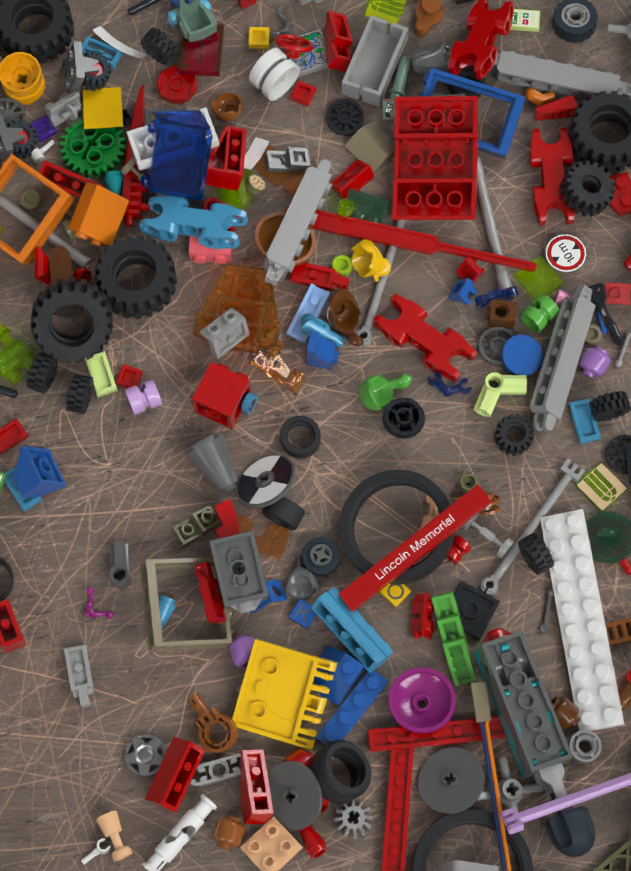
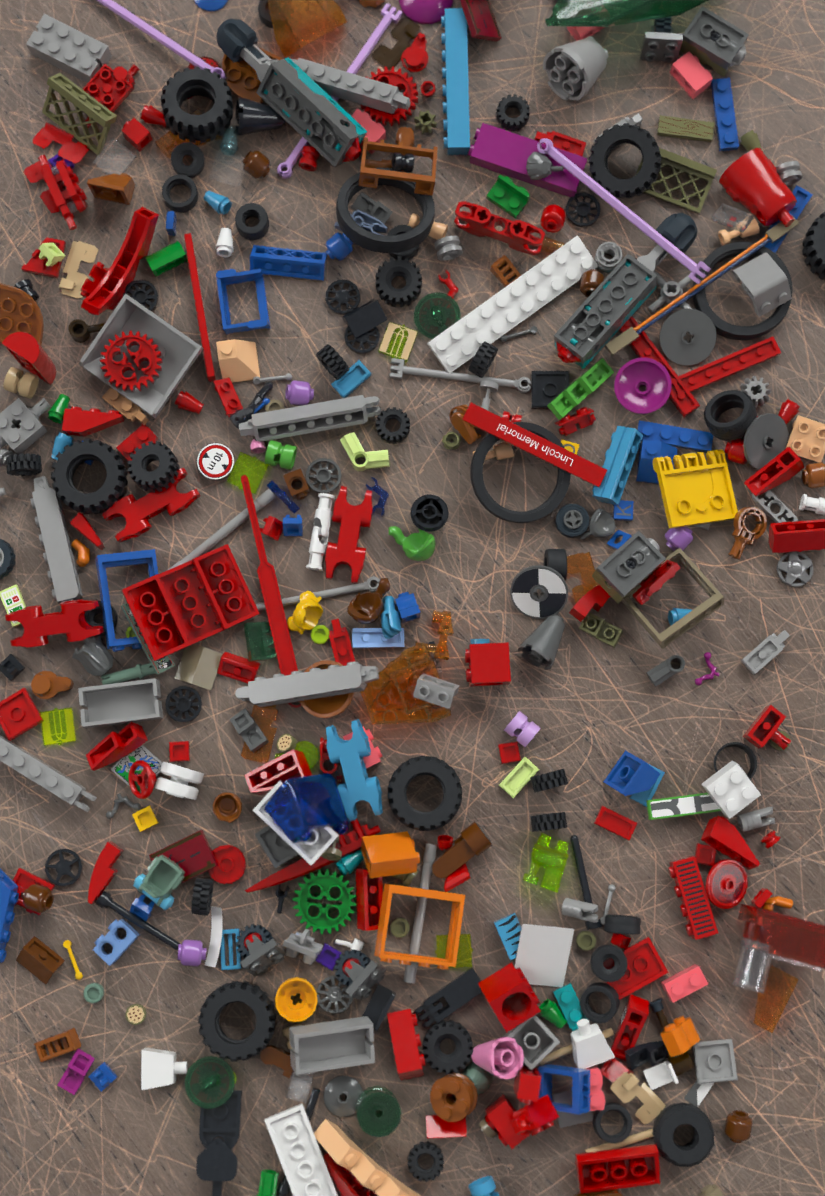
camera: 120 degrees left, 10 degrees up
black tyre [31,277,113,363] -> none
yellow sticker [83,87,123,129] -> none
white sticker [244,137,269,170] -> none
black tyre [280,416,321,459] -> none
clear neon green hinge [337,199,355,217] -> none
blue tile [500,334,543,376] -> none
none -> medium lavender head [177,940,206,966]
none -> white piece [306,493,335,571]

